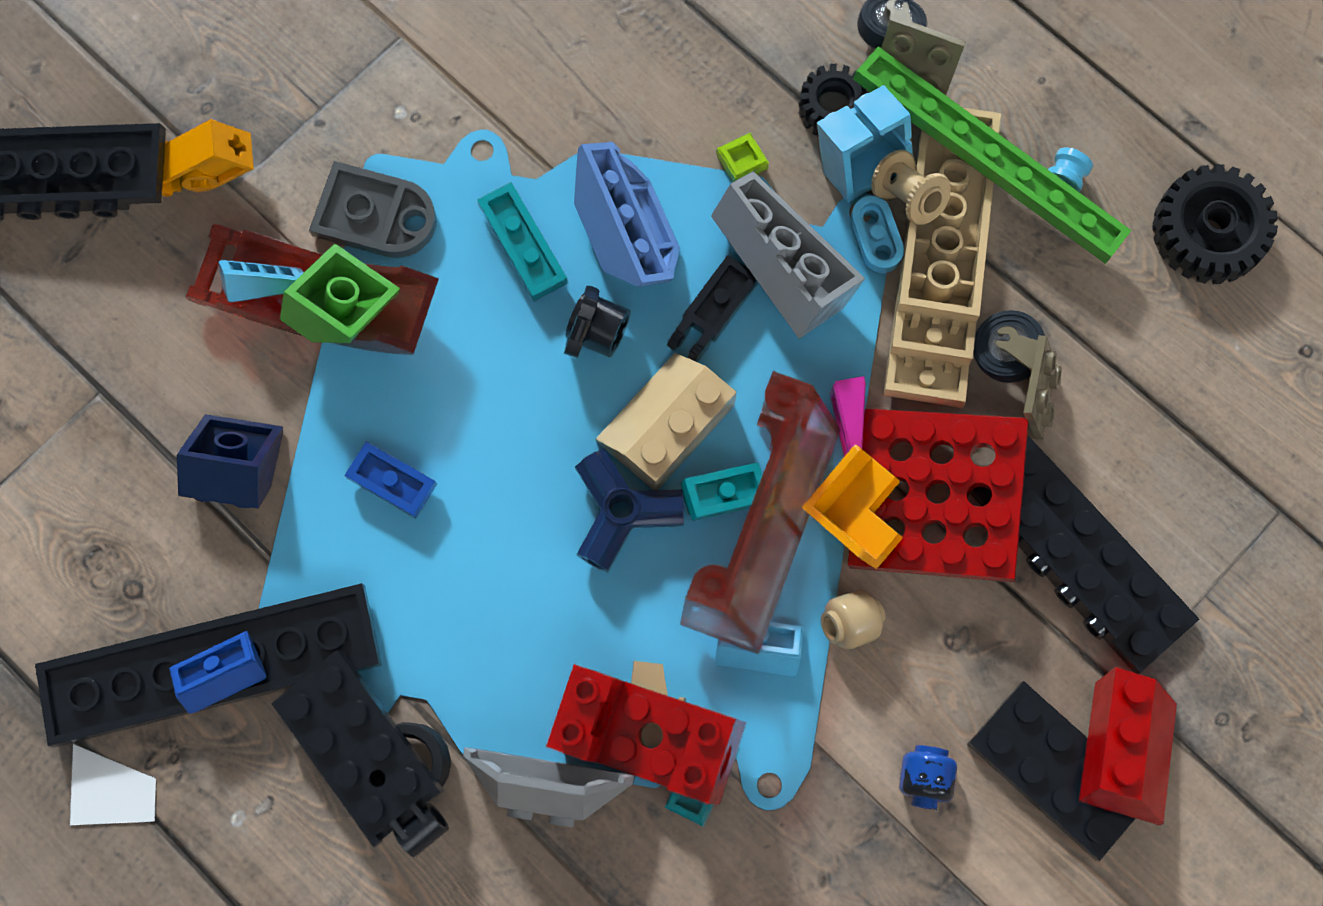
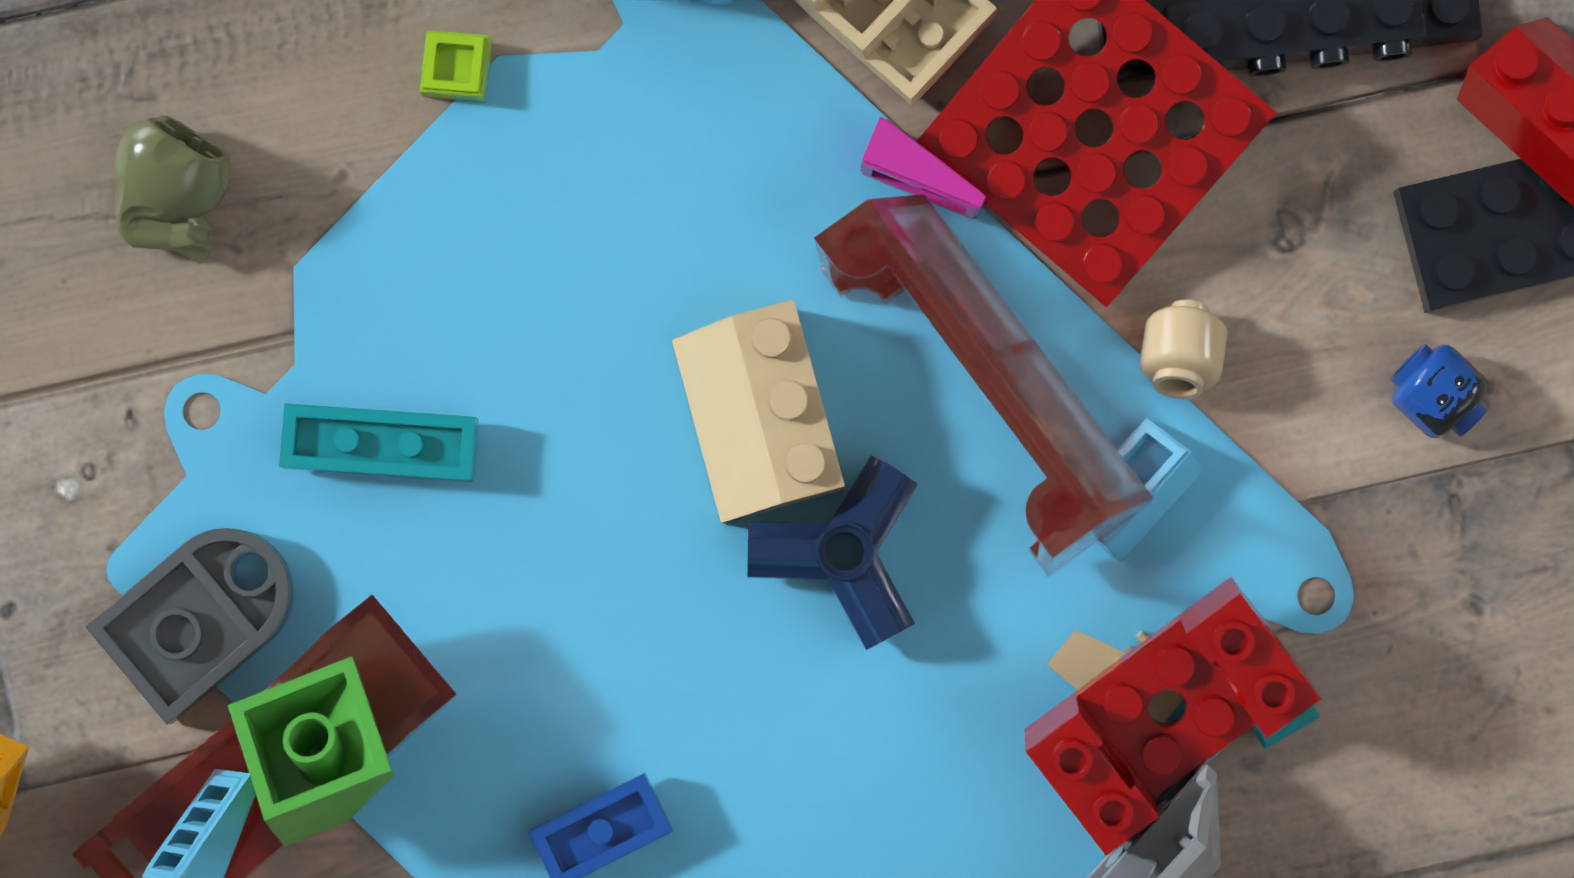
camera: 55 degrees left, 10 degrees up
black piece [563,286,631,358] -> none
medium blue wedge [574,142,680,287] -> none
black hinge [666,255,758,362] -> none
teal plate [680,462,771,521] -> none
light grey wedge [711,171,865,339] -> none
light orange panel [802,445,903,569] -> none
none -> olive piece [114,116,231,264]

